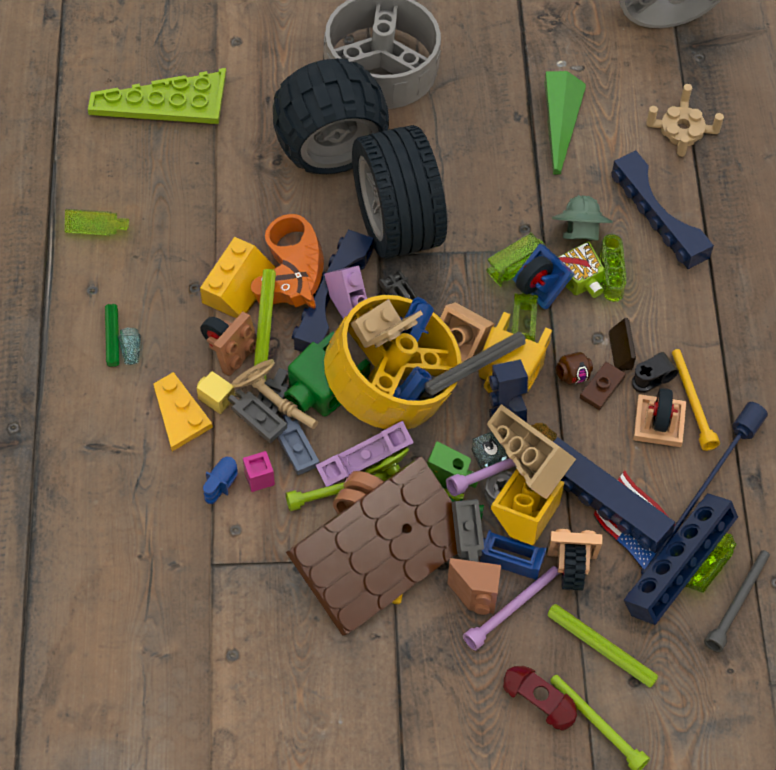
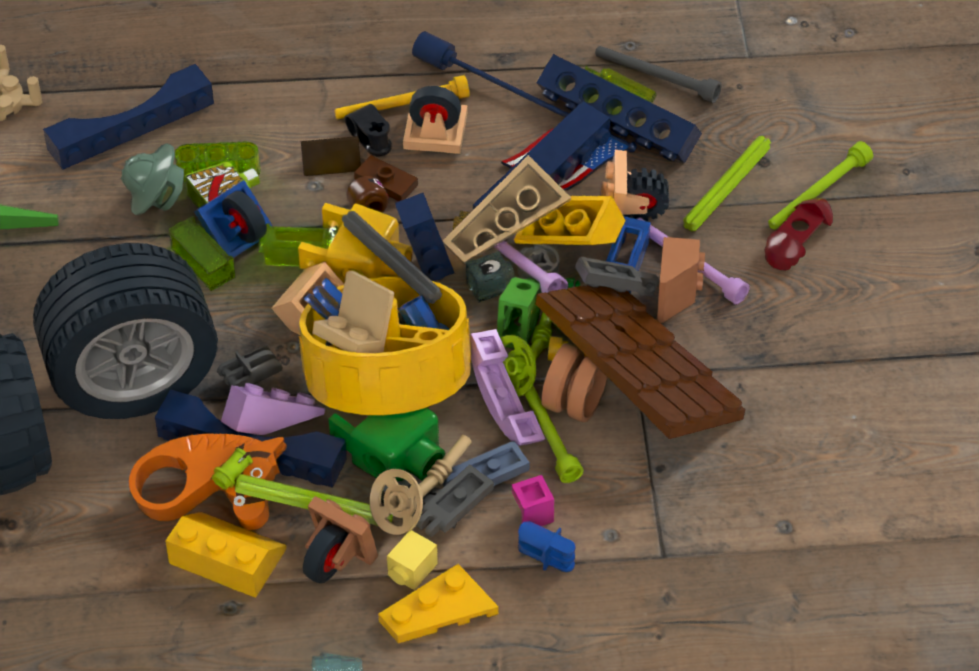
camera: 90 degrees left, 10 degrees down
none -> lime pin [212,448,253,490]

